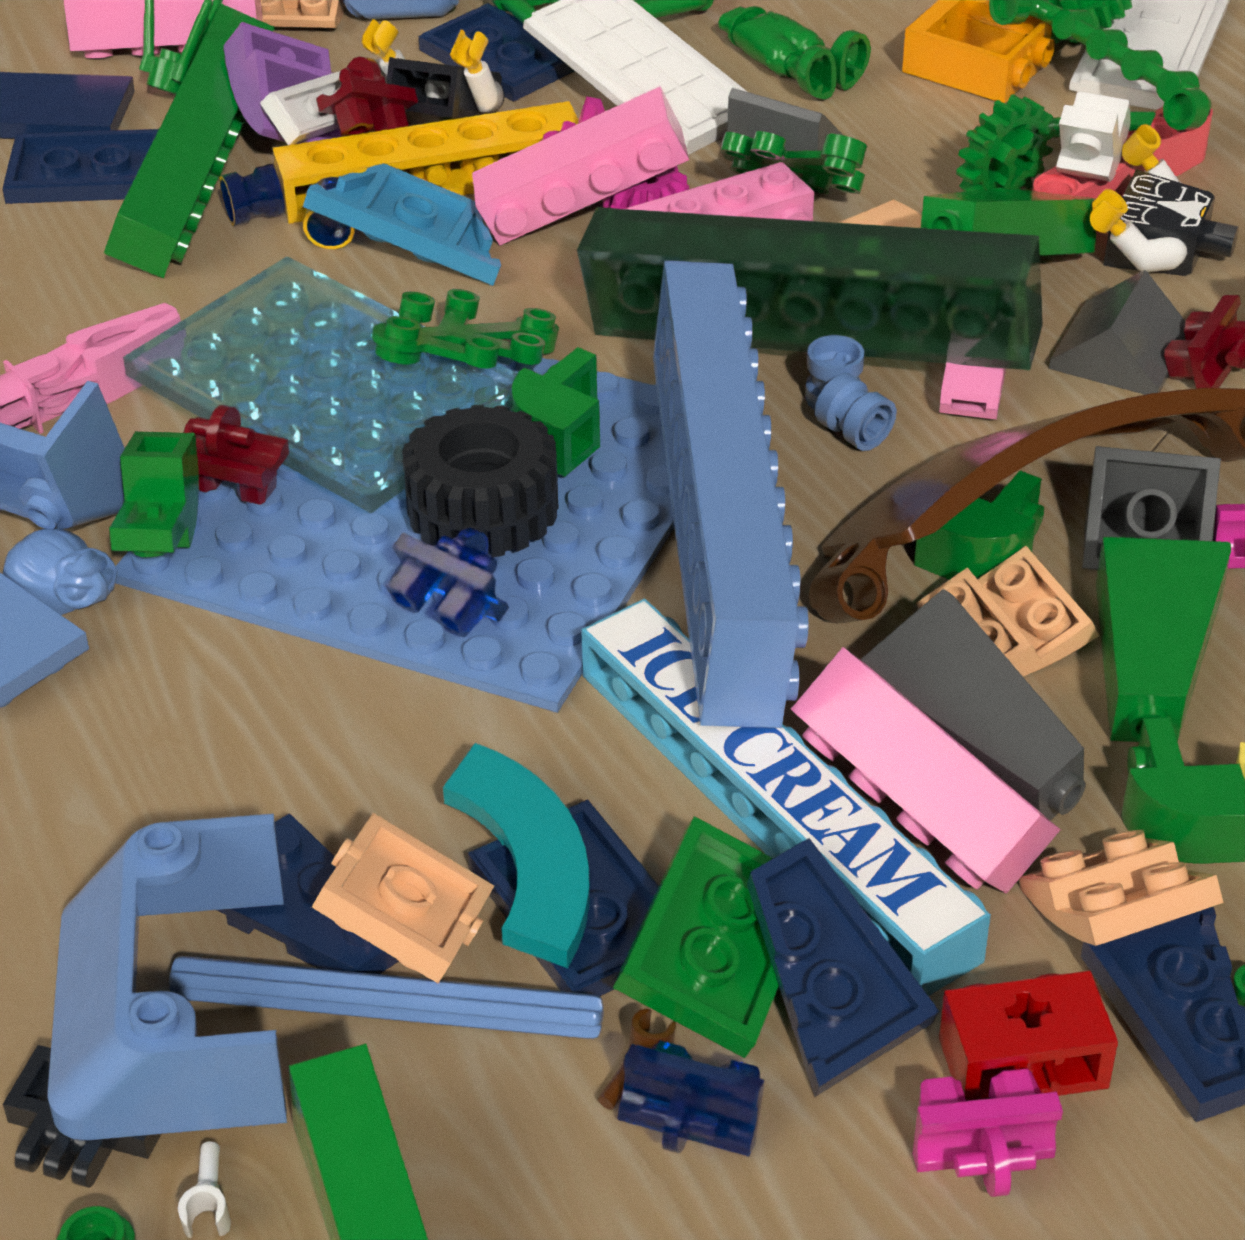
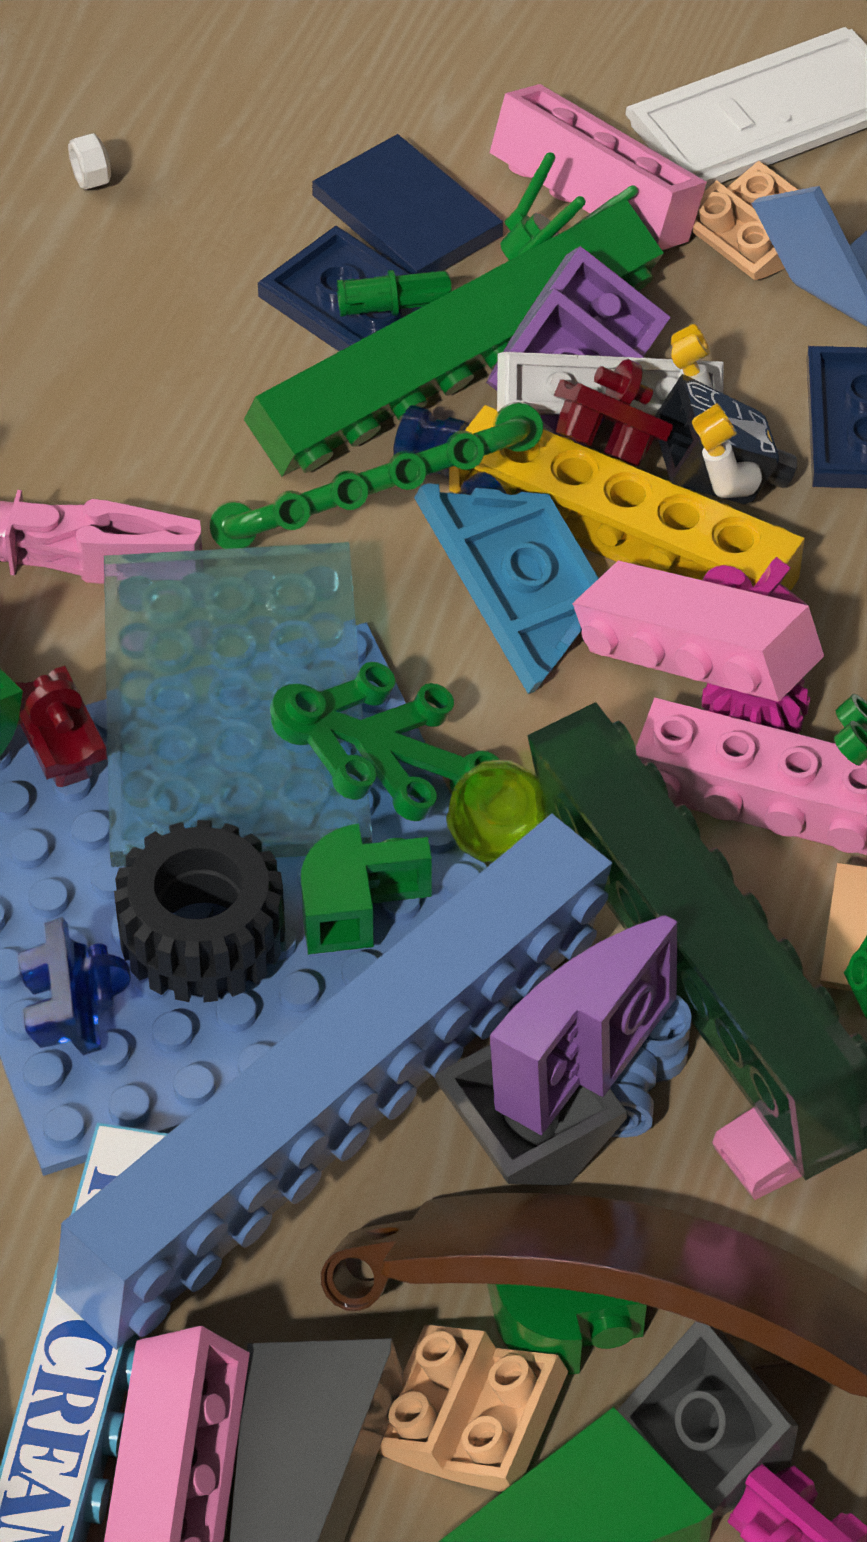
camera: 45 degrees right, 10 degrees up
none -> green bar [210,402,543,551]
none -> green axle [337,270,452,317]
none -> dark grey slope [435,1045,627,1185]
none -> clear neon green hair [446,760,547,862]
none -> medium lavender slope [490,915,677,1136]

